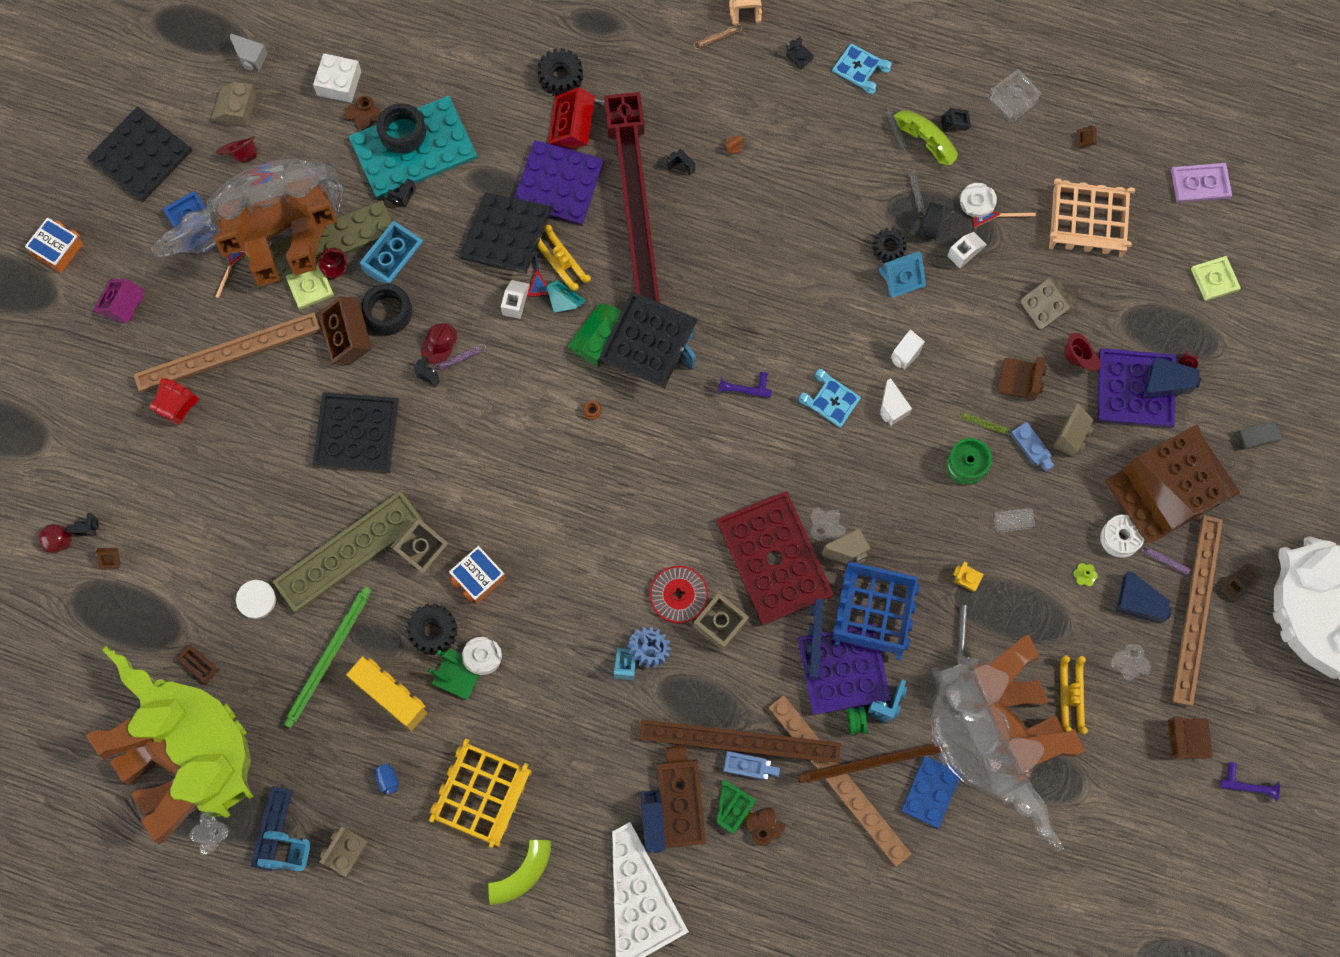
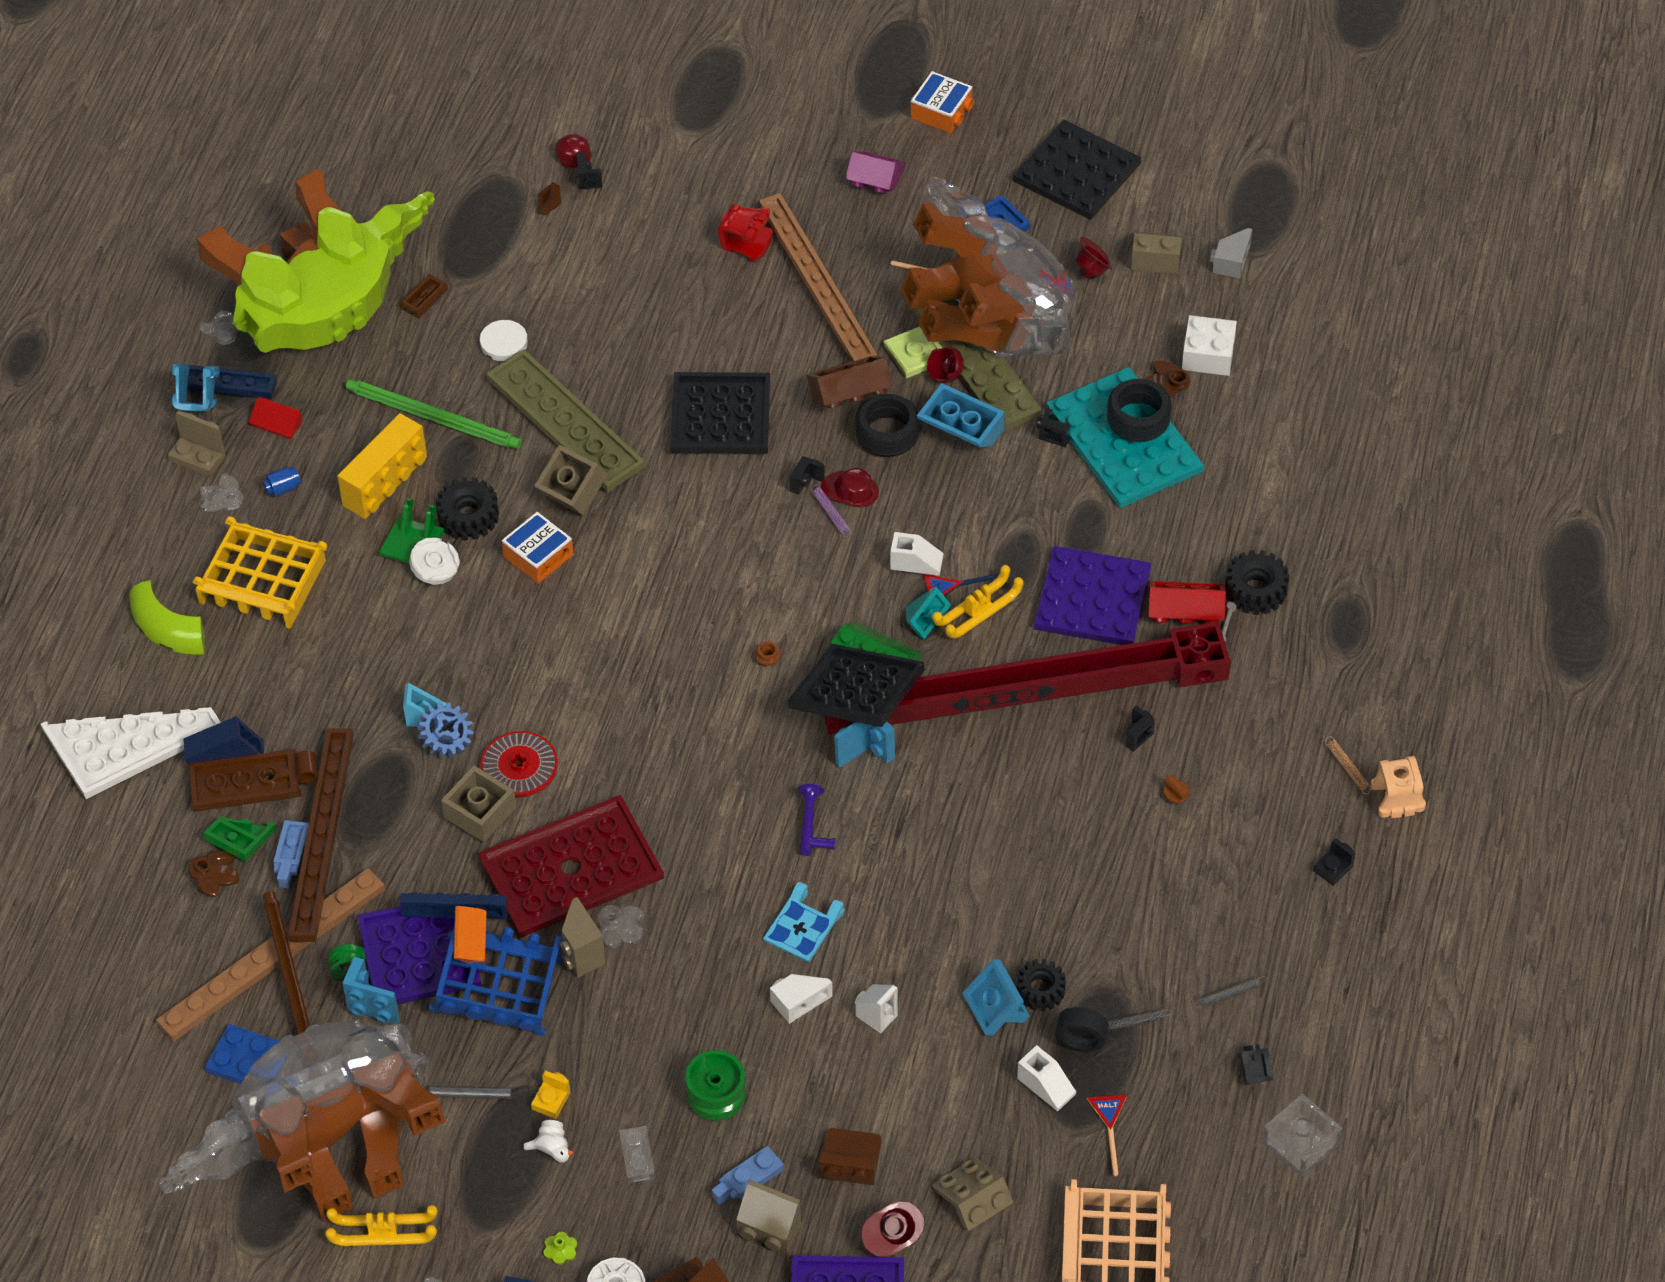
camera: 90 degrees right, 20 degrees down
black plate [459,192,553,274] -> none
medium azure flag [832,43,892,95] -> none
lime brick [894,110,958,166] -> none
lime piece [959,412,1011,434] -> none
white tile [960,183,997,218] -> none
reddish brown plate [1077,125,1097,149] -> none
none -> clear plate [200,473,244,512]
none -> red slope [248,397,302,439]
none -> orange slope [454,906,487,964]
none -> white animal [524,1120,573,1163]

